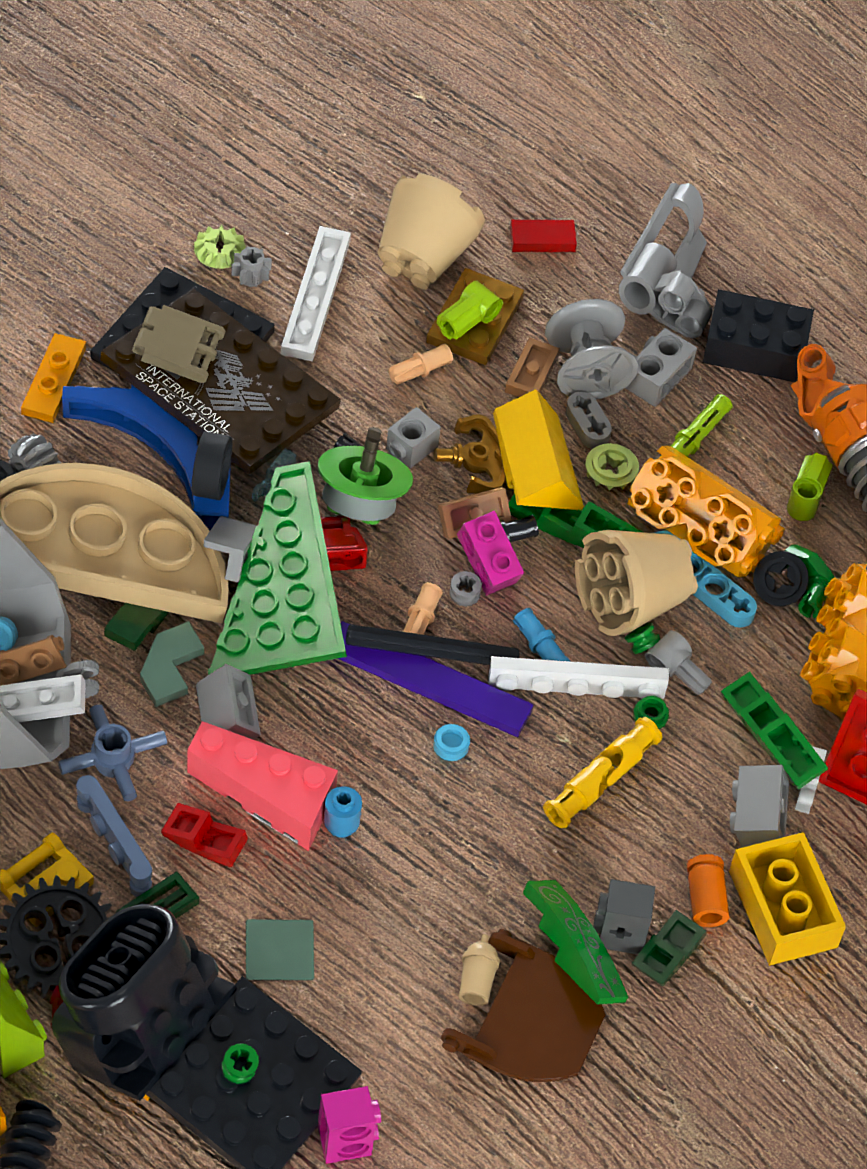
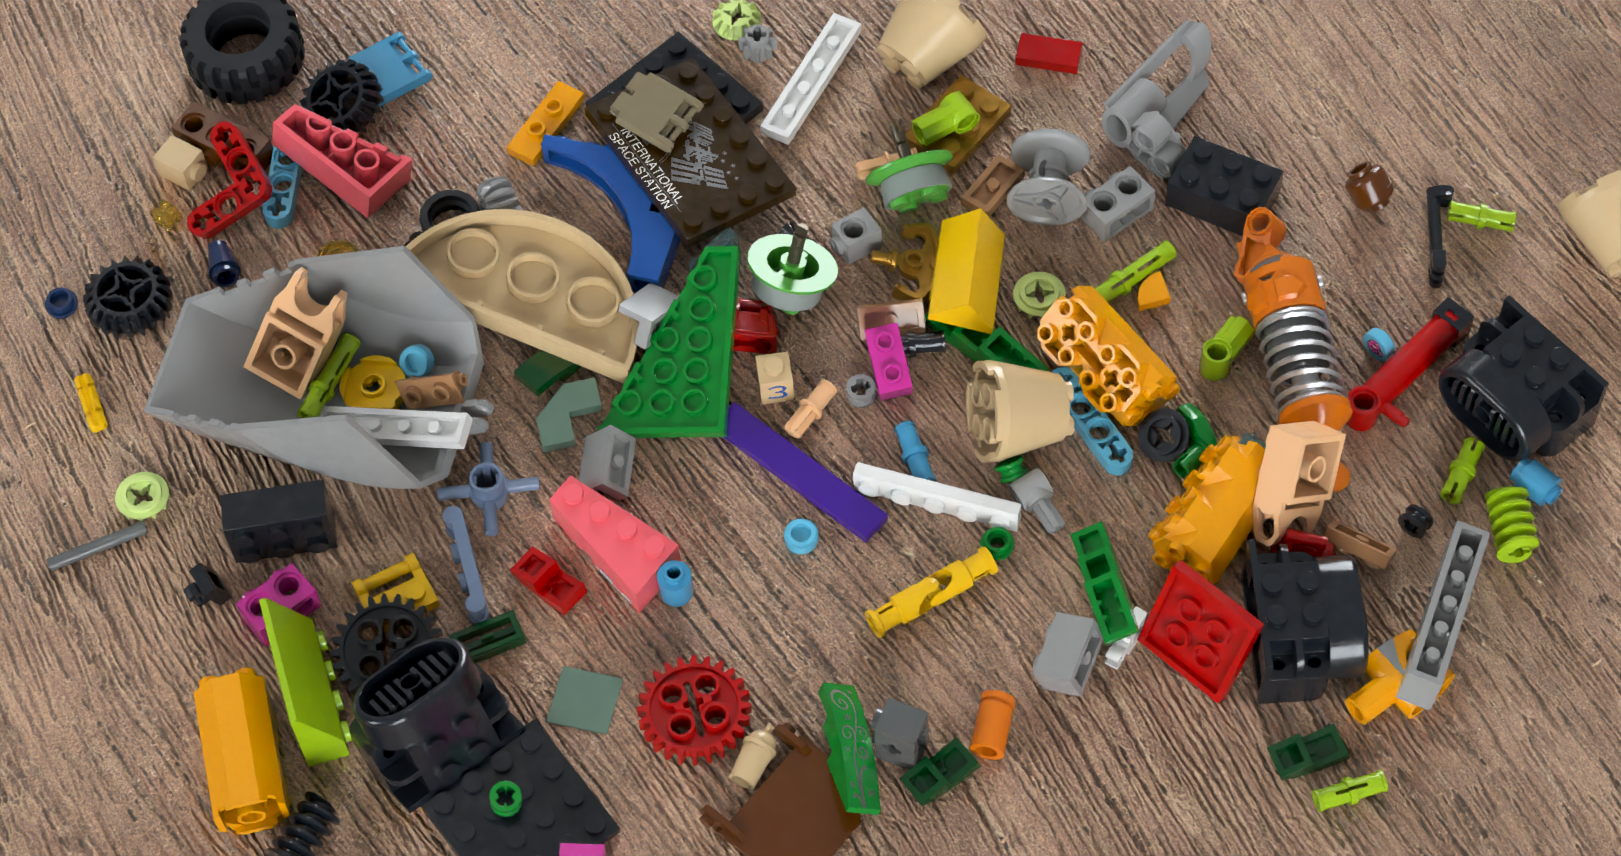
camera: 25 degrees right, 5 degrees up
black tyre [192,431,233,500] -> none
black axle [346,624,520,665] -> none
light grey beam [565,391,612,449] -> none
yellow brick [729,832,846,966] -> none
none -> red gear [637,655,752,766]
none -> tan brick [755,351,794,405]
none -> piece [866,125,953,214]
none -> light orange tile [1137,271,1171,311]

